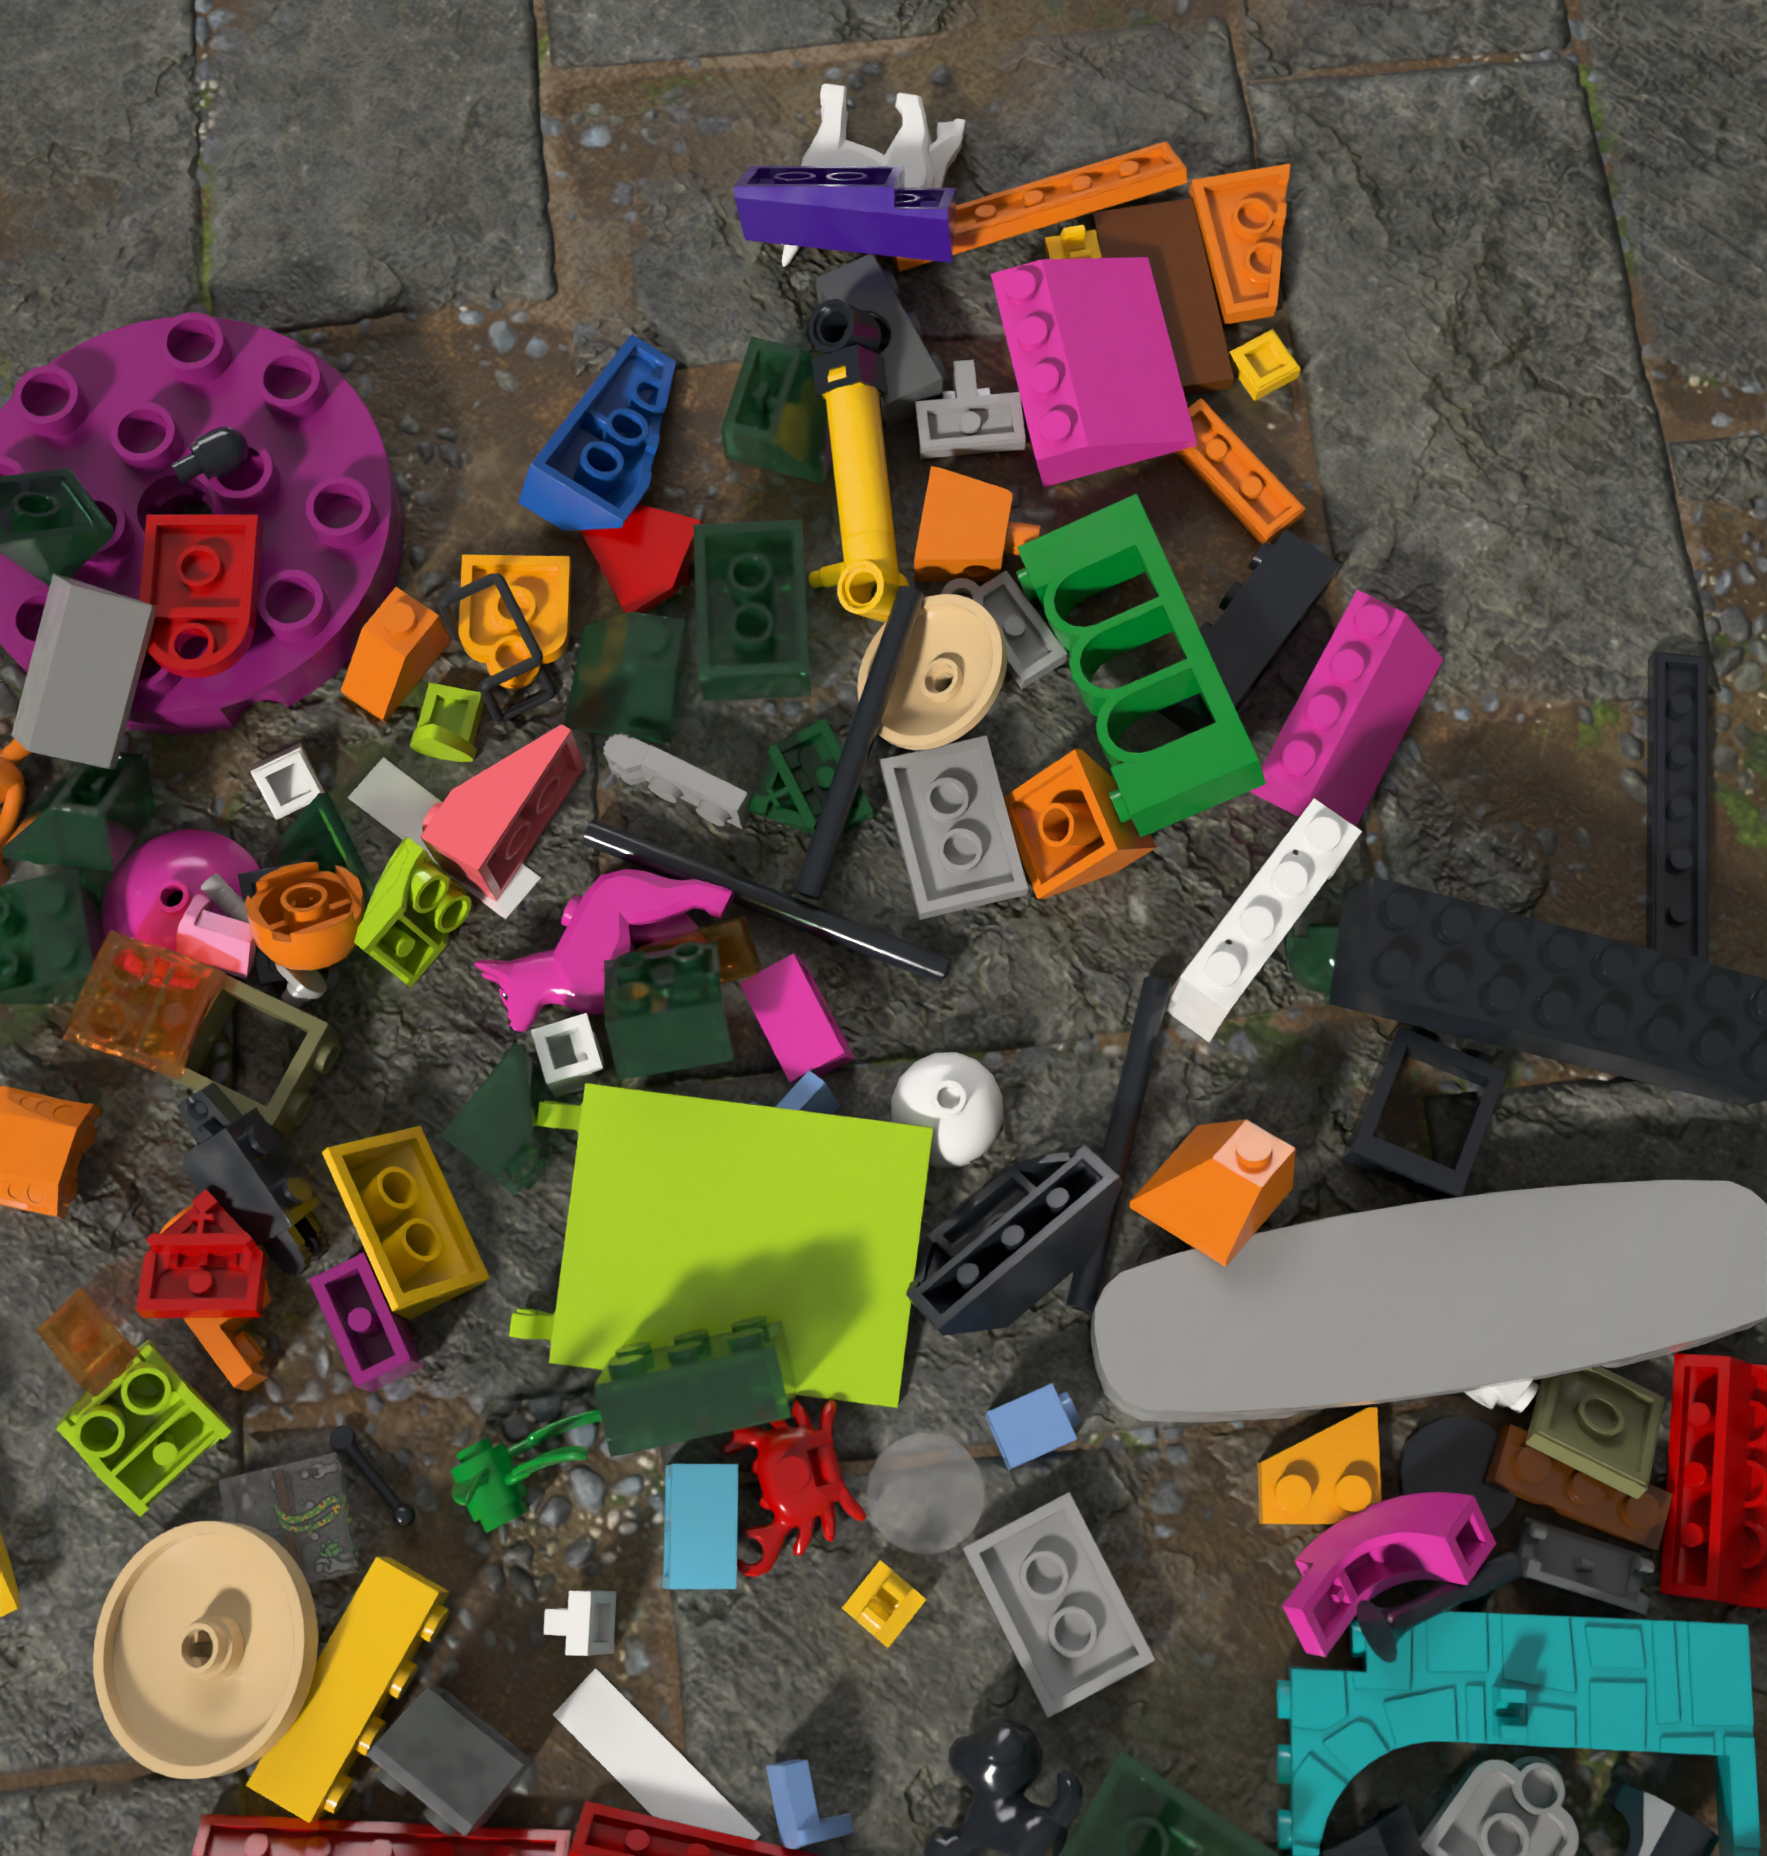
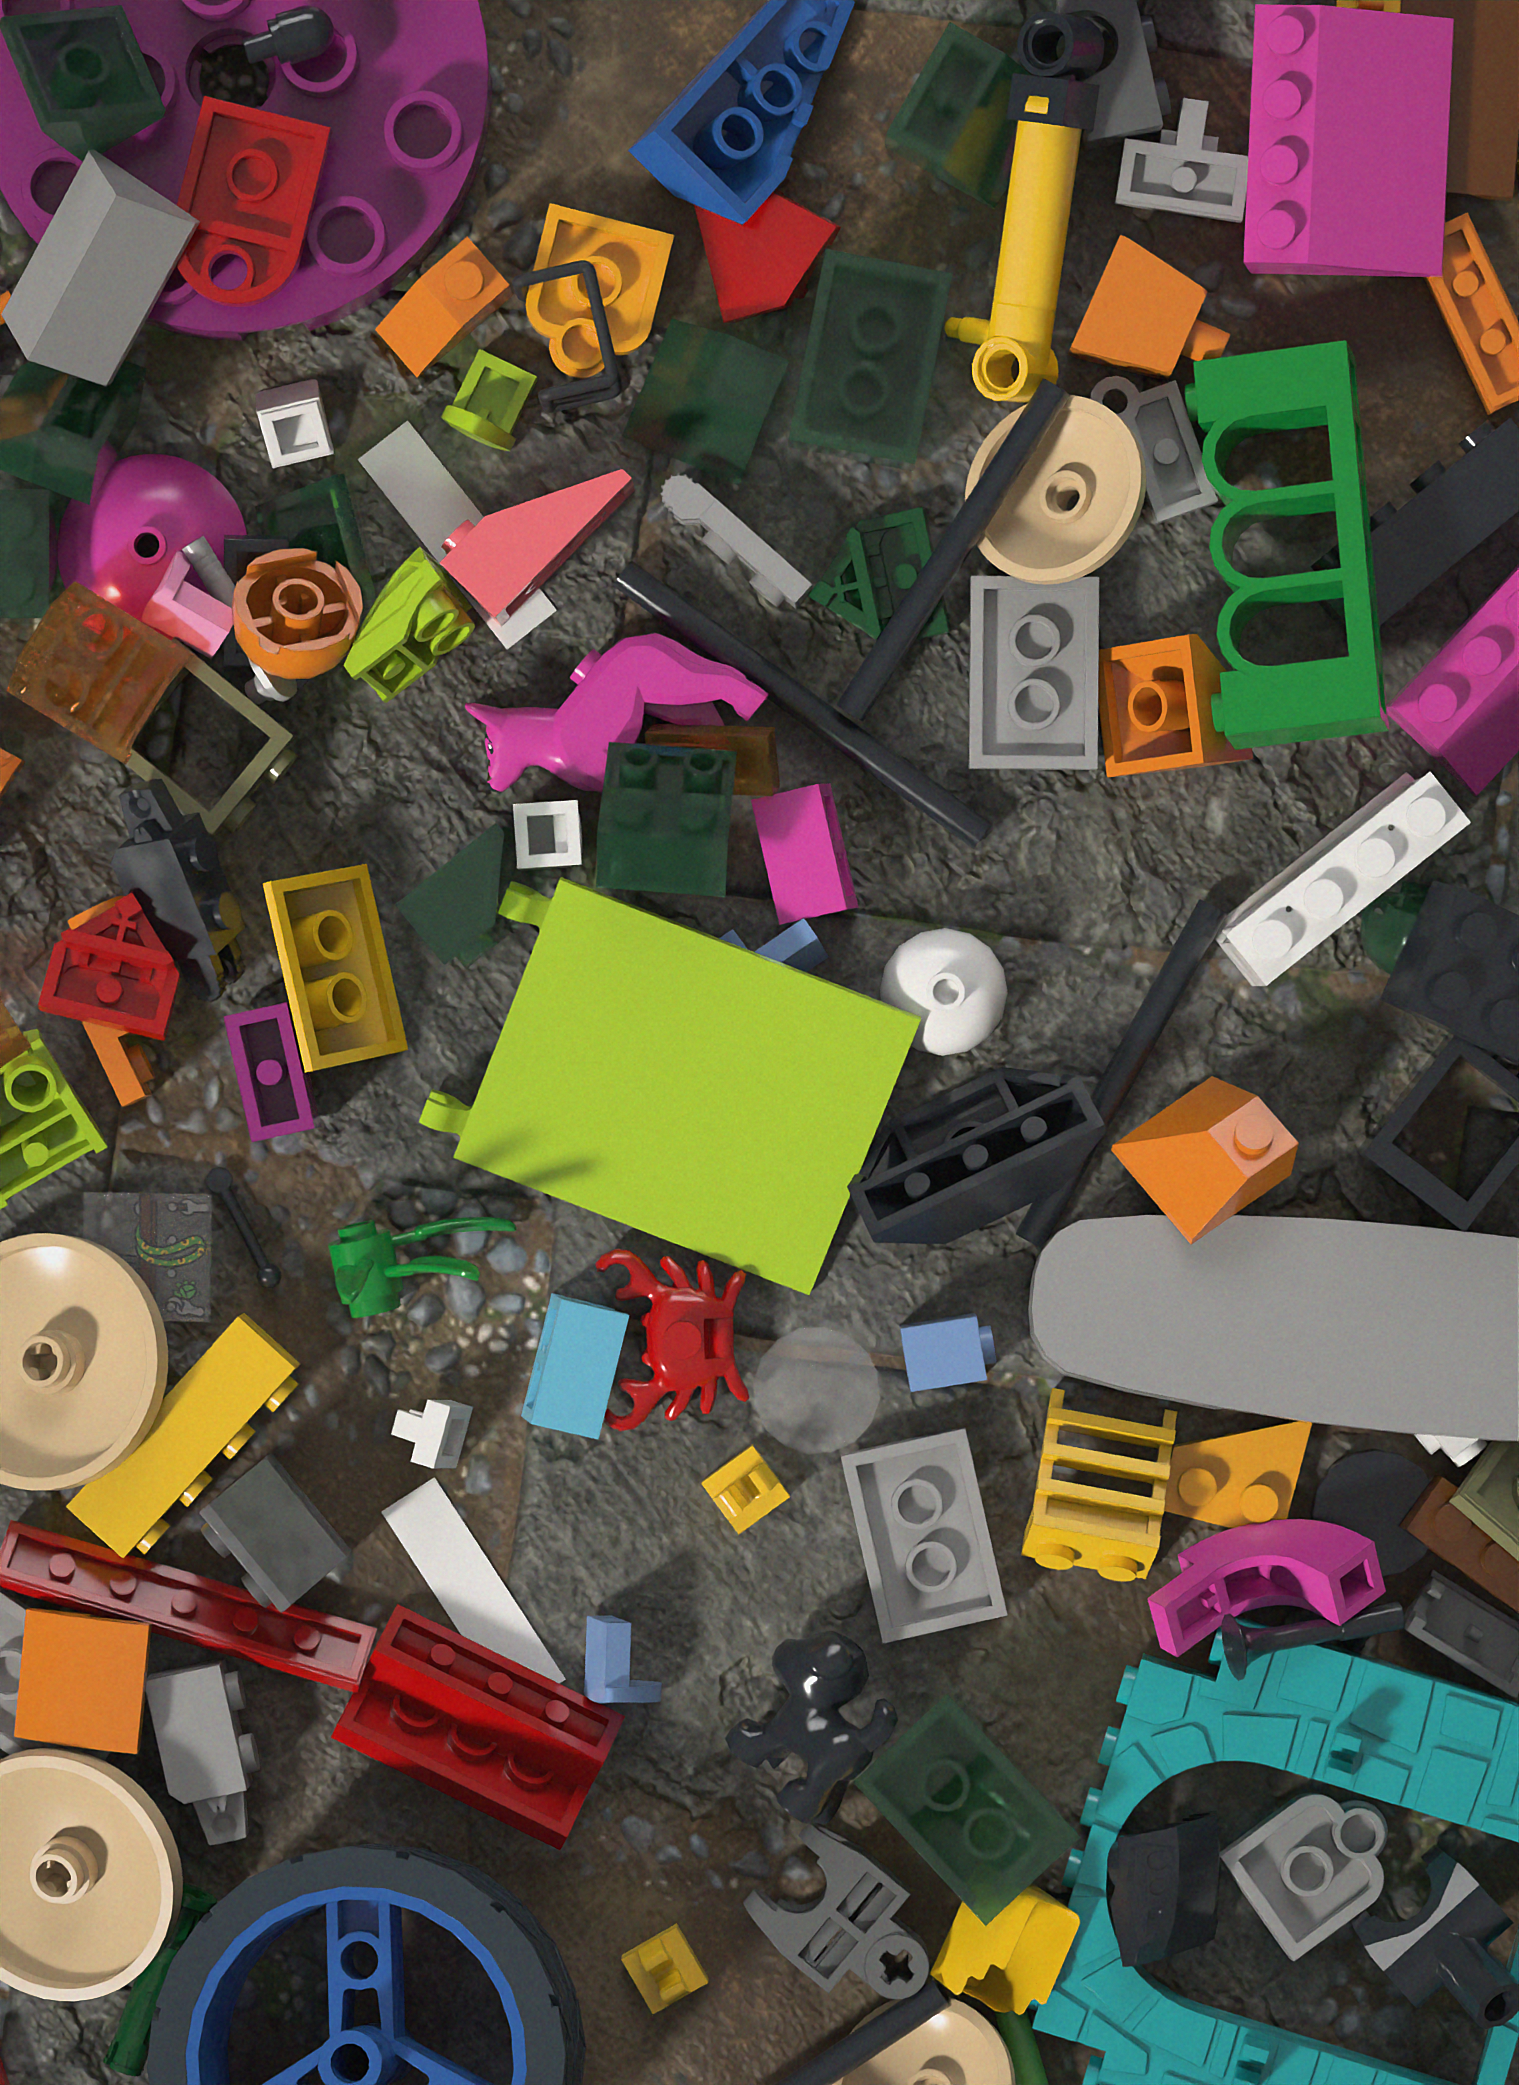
camera: 15 degrees right, 15 degrees up
clear green brick [594,1316,797,1457] -> none
none -> yellow plate [1021,1388,1177,1582]

